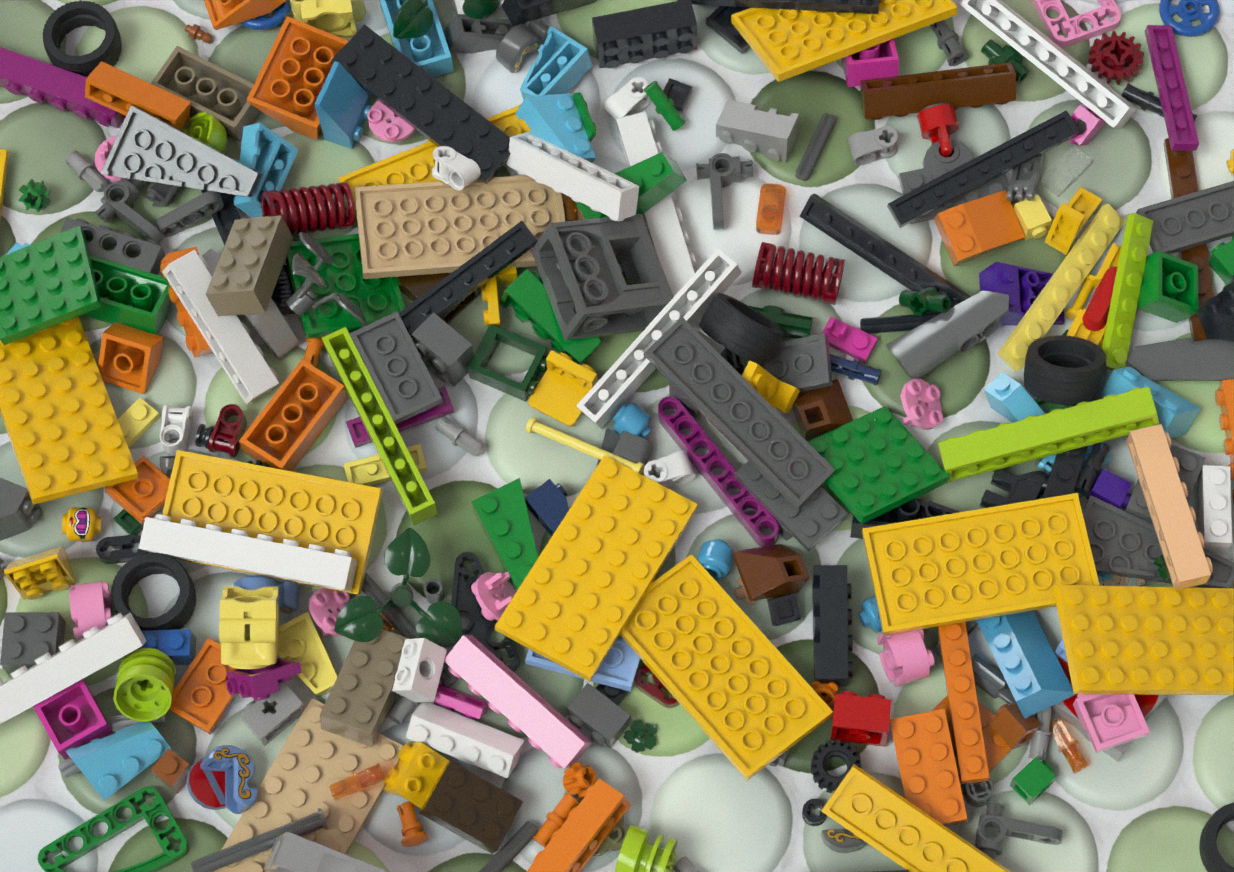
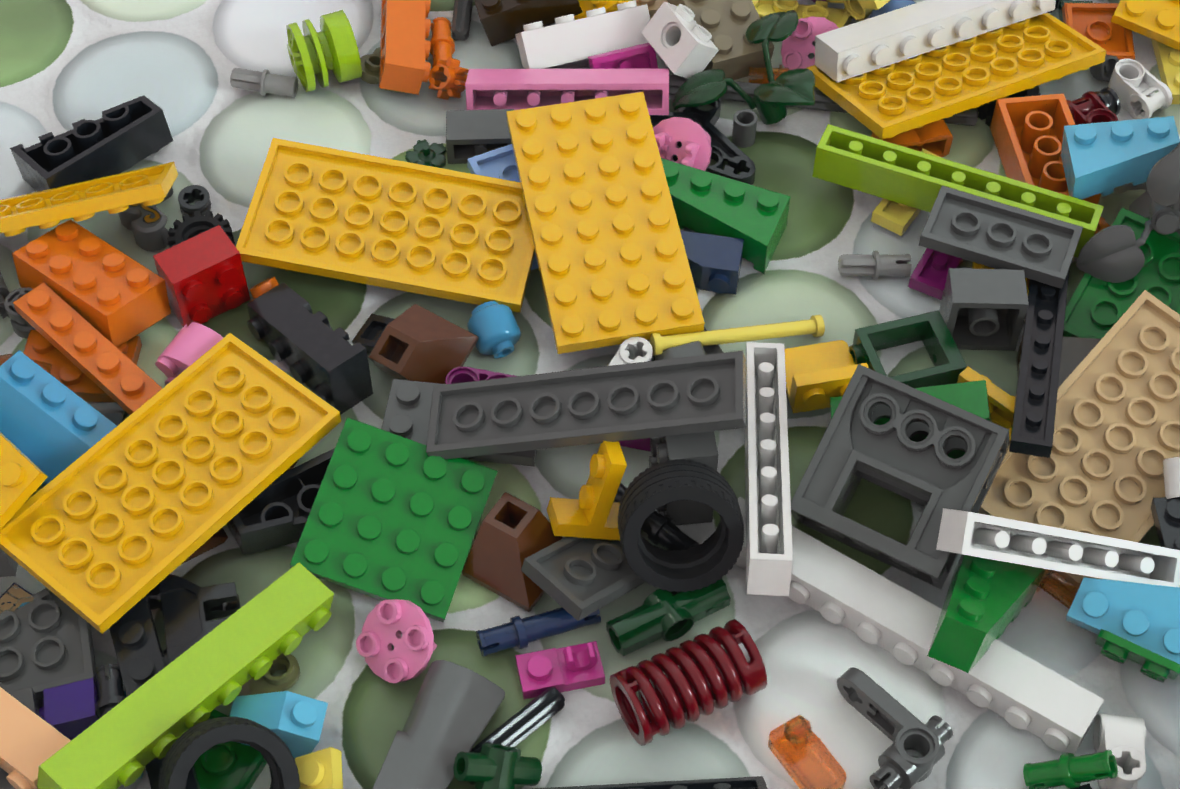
camera: 135 degrees right, 15 degrees down
none -> medium azure wedge [1061,116,1180,200]

